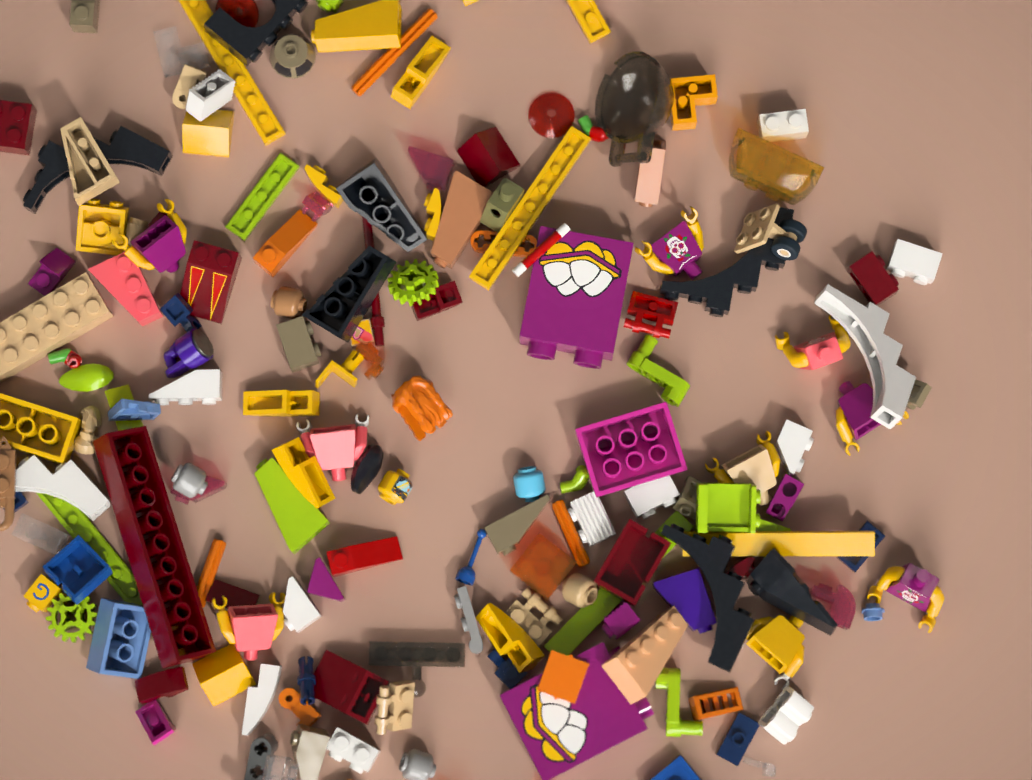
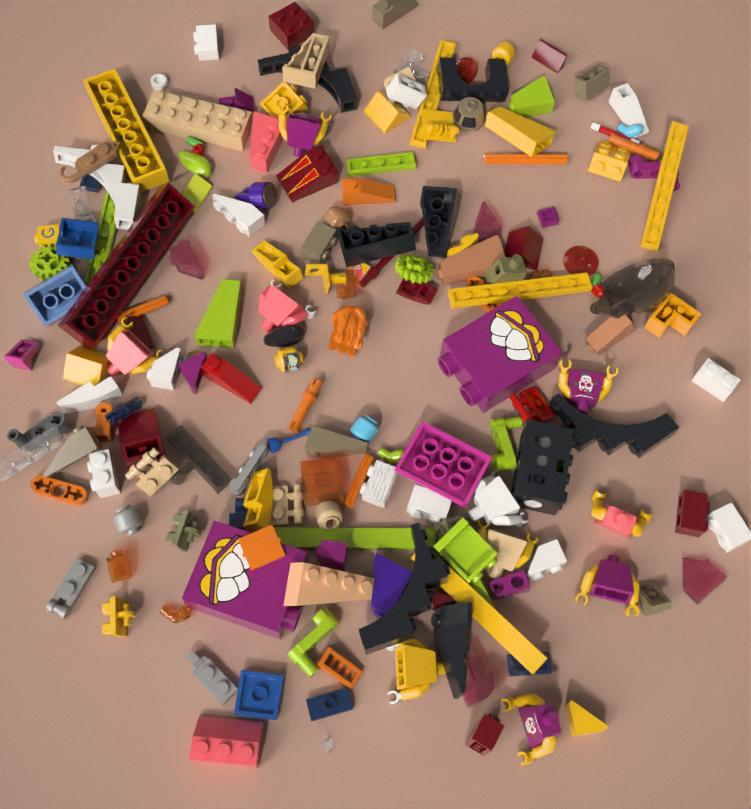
camera: 40 degrees right, 15 degrees down
tan arm [74,406,102,454] -> none
medium blue wing [108,399,161,421] -> none
dark red slope [134,666,189,704] -> none
dark blue plate [160,293,202,332] -> none
light grey head [171,463,208,498] -> none
yellow slope [272,437,336,508] -> none
clear pink tile [302,191,334,222] -> none
yellow slope [305,164,343,208] -> none
yellow slope [391,36,451,109] -> none
red bar [512,223,571,277] -> none
dark red piece [593,519,671,607] -> none
clear yellow windscreen [728,128,824,205] -> none
tan plate [734,203,807,261] -> none
white brick [758,686,814,745] -> none
white arch [814,284,916,429] -> none
medium blue plate [861,603,885,621] -> none
none -> olive hips [166,510,202,552]
none -> orange pin [287,378,323,433]
none -> yellow hinge [421,109,459,143]
none -> dark red brick [465,713,504,756]
none -> white torso [468,471,528,527]
none -> black piece [511,420,576,515]
none -> clear orange arm [525,269,552,280]
none -> magenta tile [537,207,560,228]
none -> yellow slope [565,700,608,737]
none -> clear pink slope [682,558,727,605]

